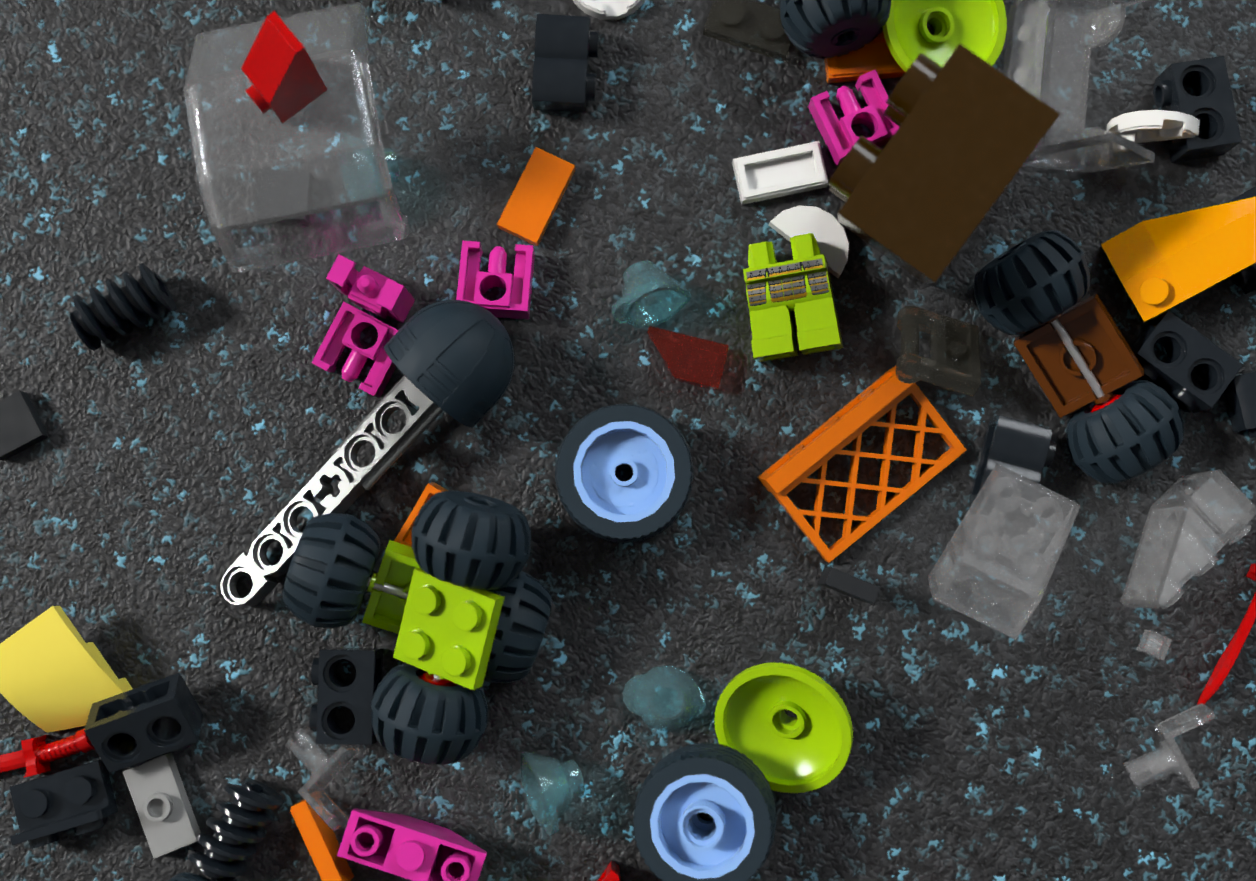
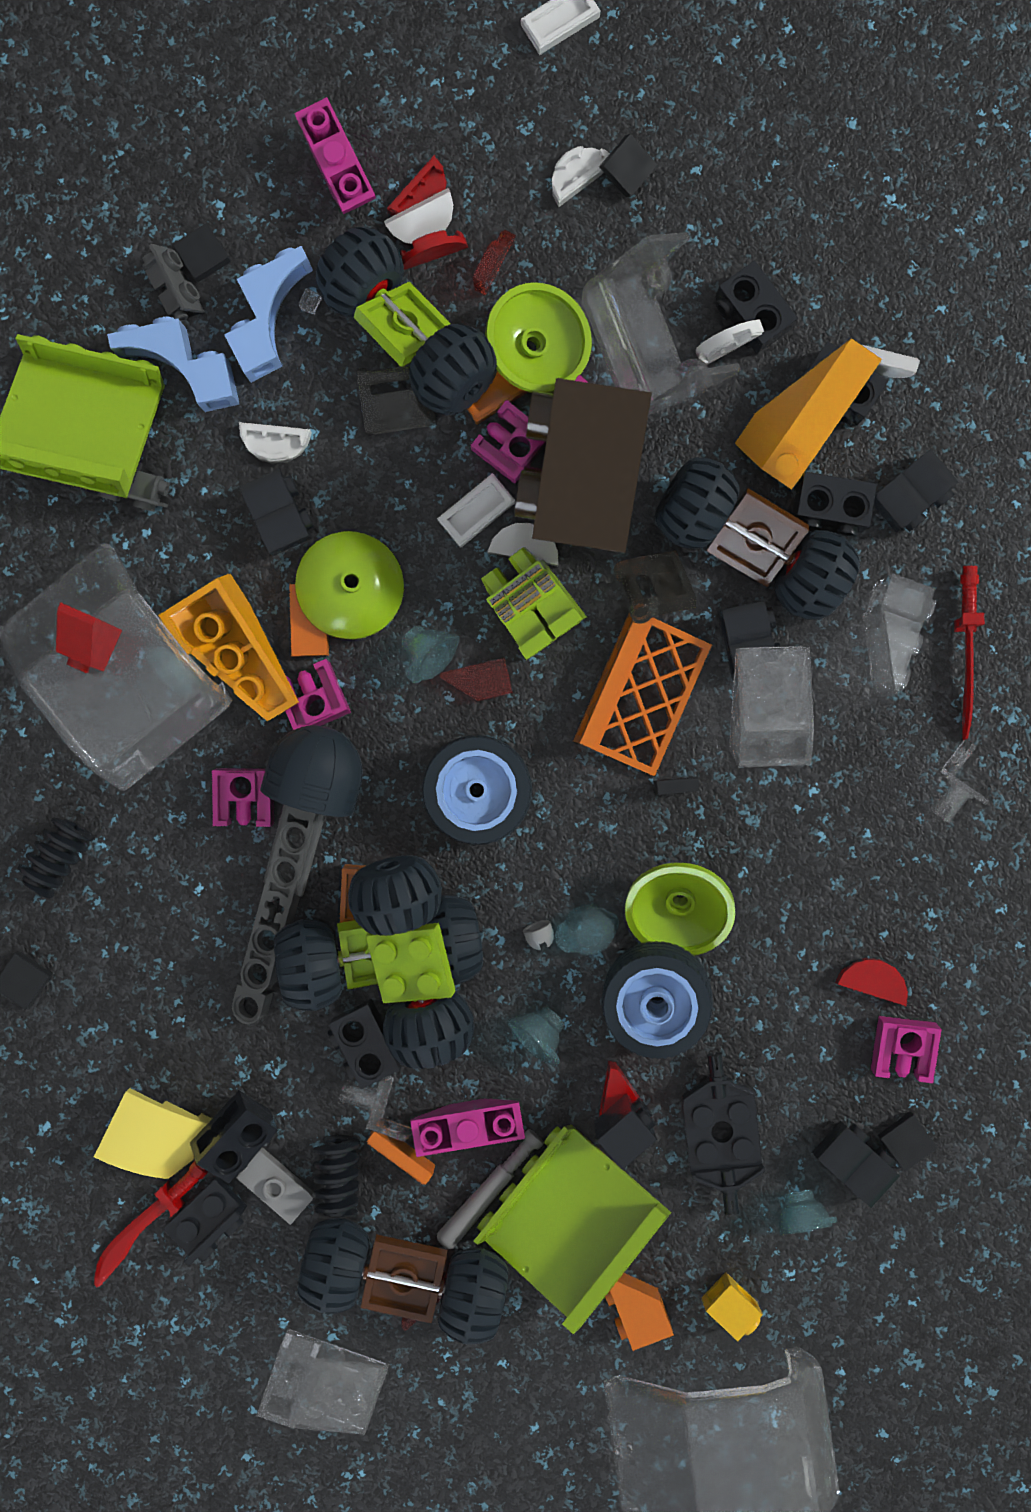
camera: 30 degrees left, 5 degrees up
dark pink brick [326,254,415,323] -> none
clear piece [1136,630,1172,661] -> none
none -> light orange wedge [158,573,299,721]
none -> lime dish [295,531,404,640]
none -> light grey hinge [523,920,554,950]

